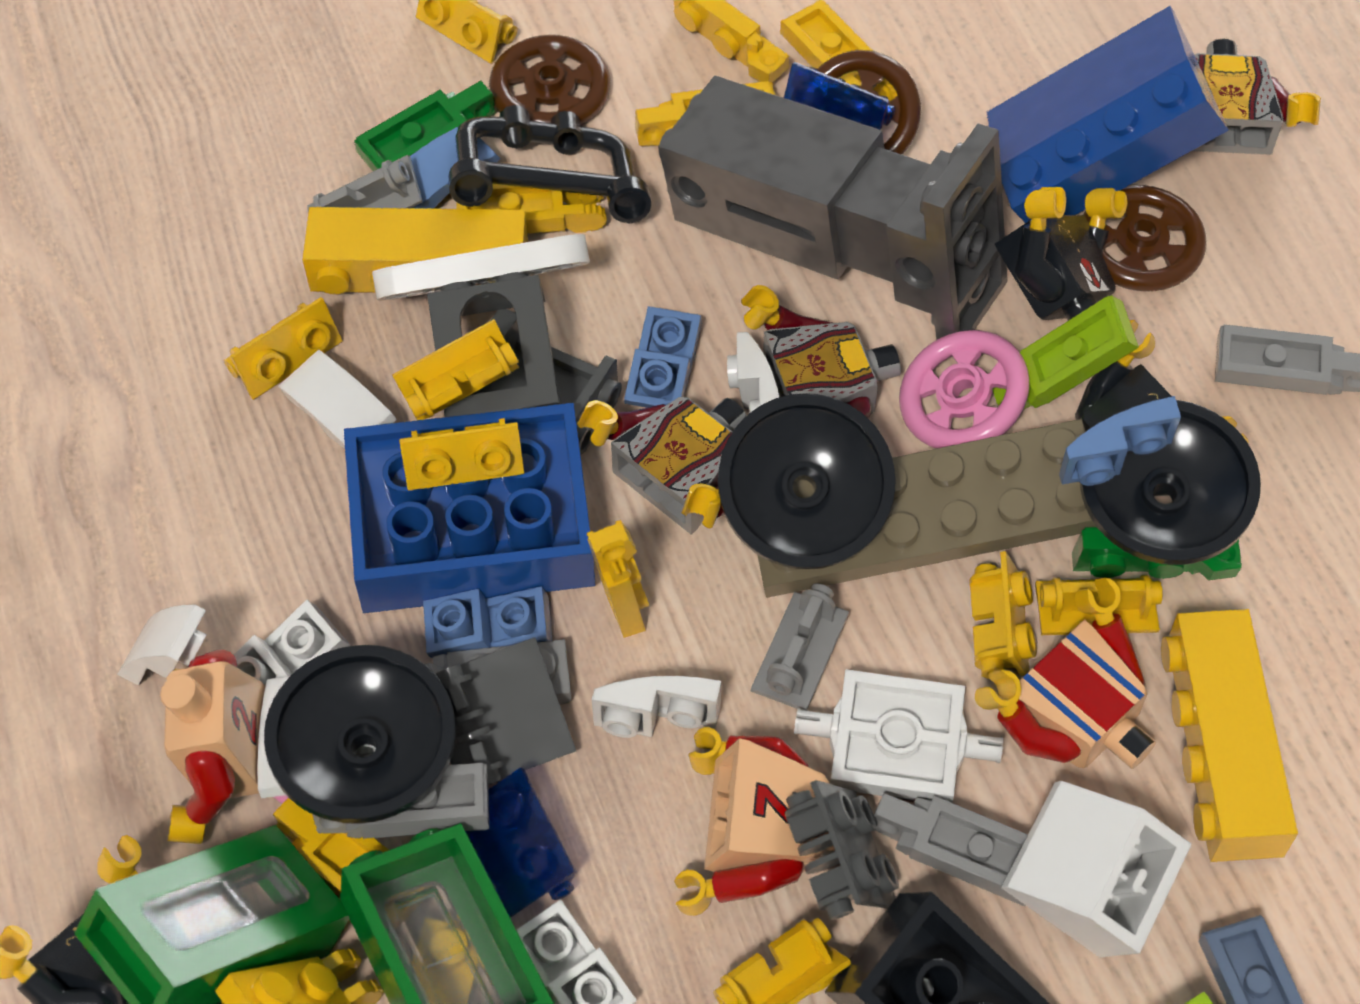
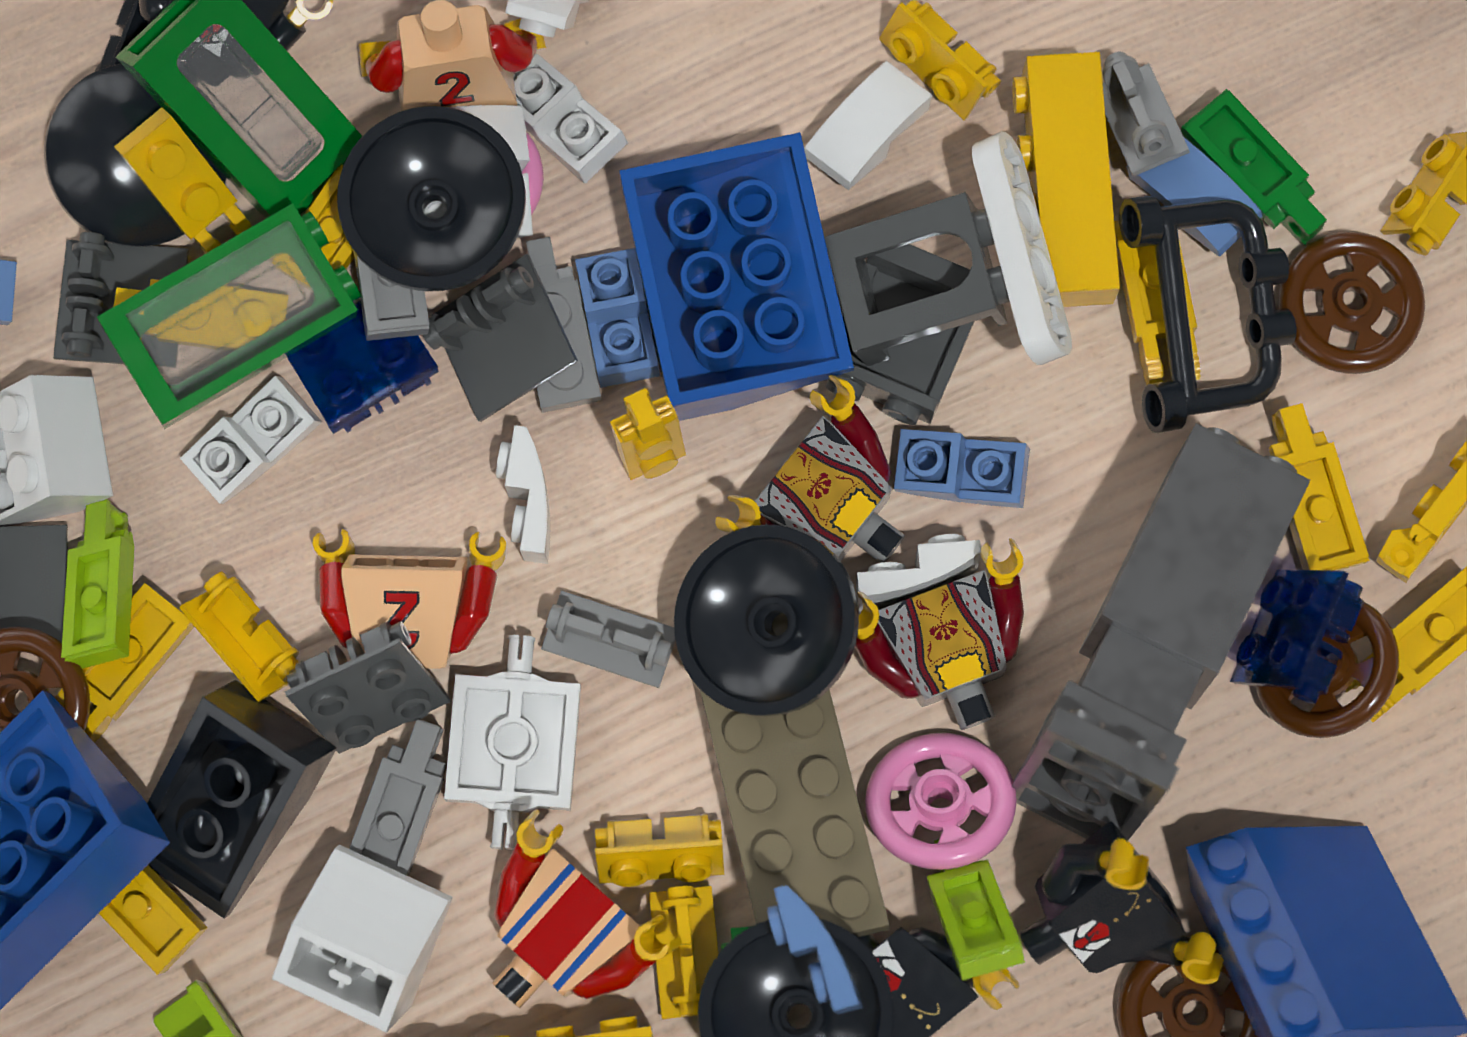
camera: 85 degrees right, 20 degrees up
yellow hinge [392,319,519,420] -> none
yellow hinge [399,418,524,491] -> none

